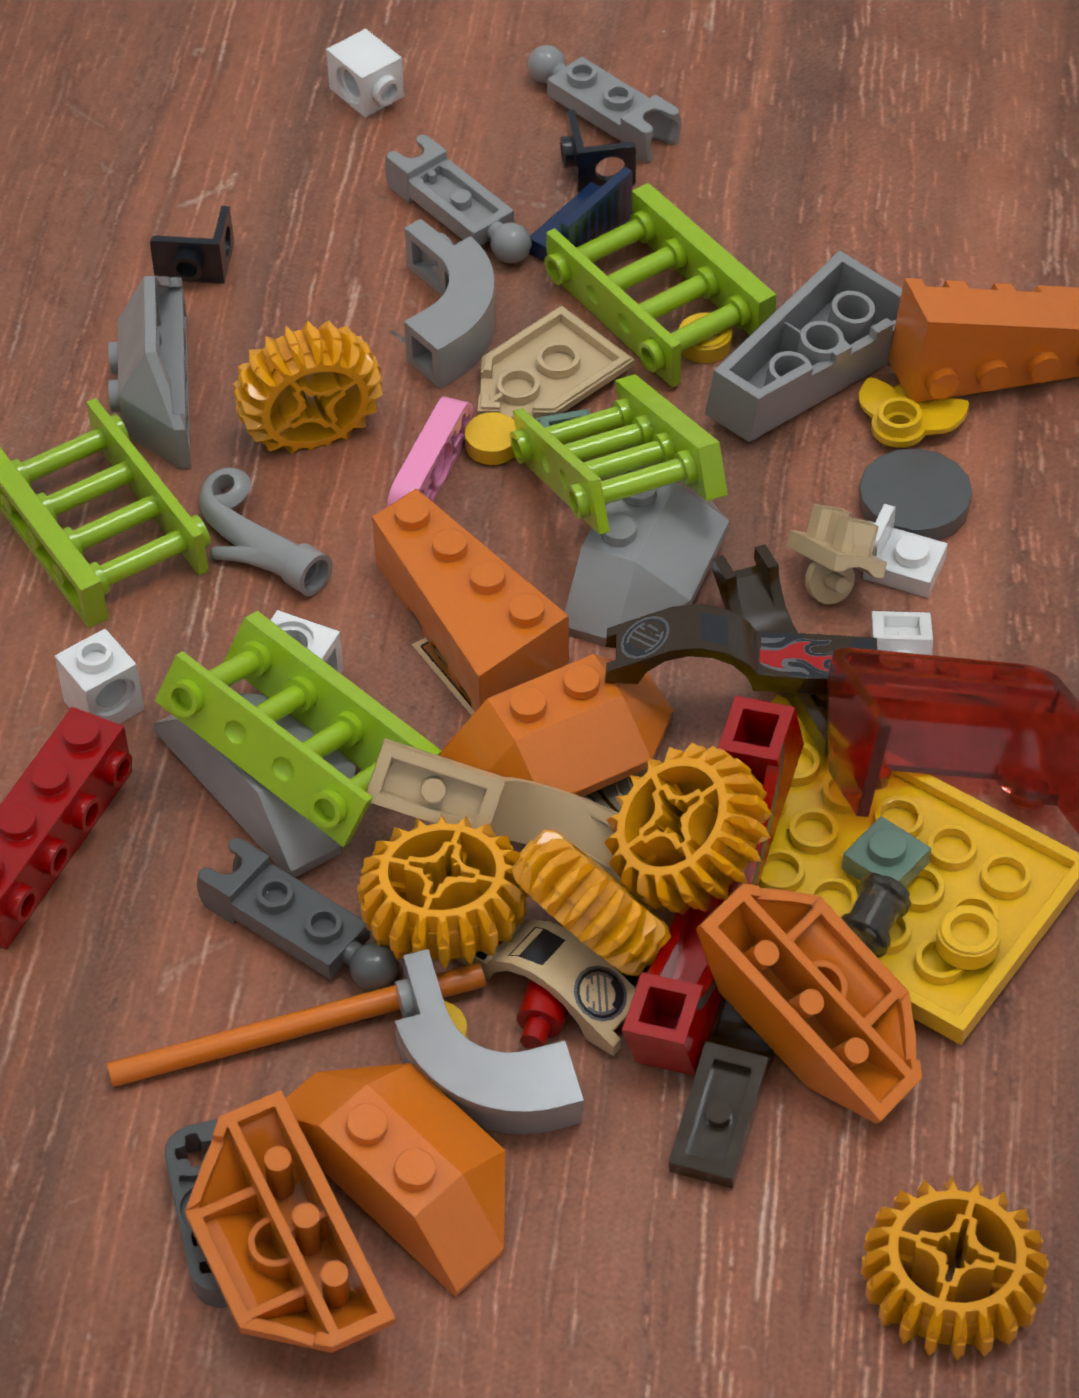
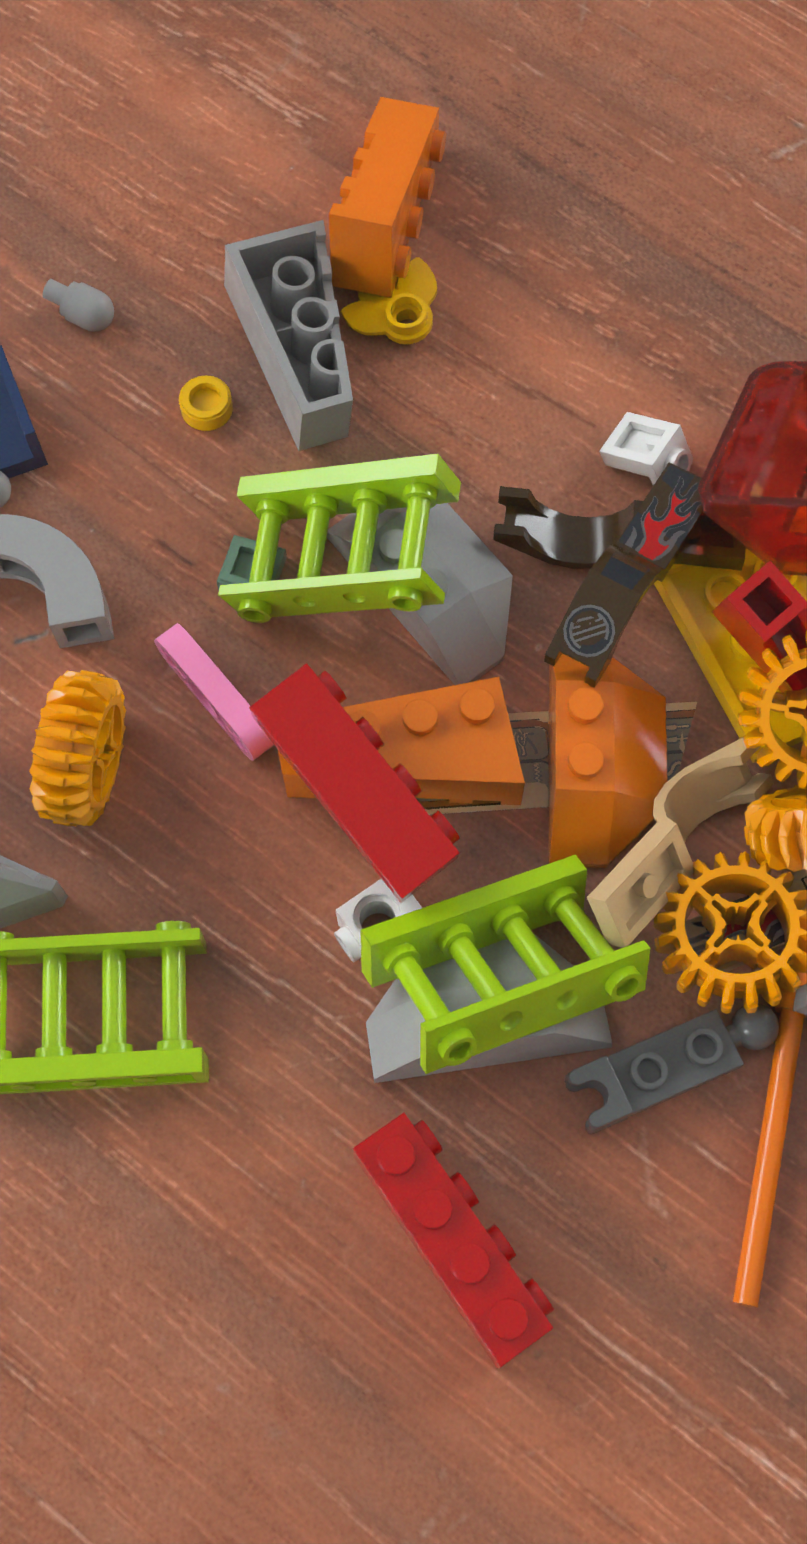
camera: 60 degrees left, 20 degrees up
white brick [54,628,145,724] -> none
light grey plant [198,468,333,596] -> none
yellow tile [465,412,516,465] -> none
tan tile [478,305,635,418] -> none
lime fence [544,183,777,388] -> none
tan hips [786,504,887,605] -> none
dark grey tile [859,448,972,540] -> none
white bracket [863,504,948,598] -> none
none -> light grey cylinder [42,279,114,332]
none -> red brick [249,663,460,903]

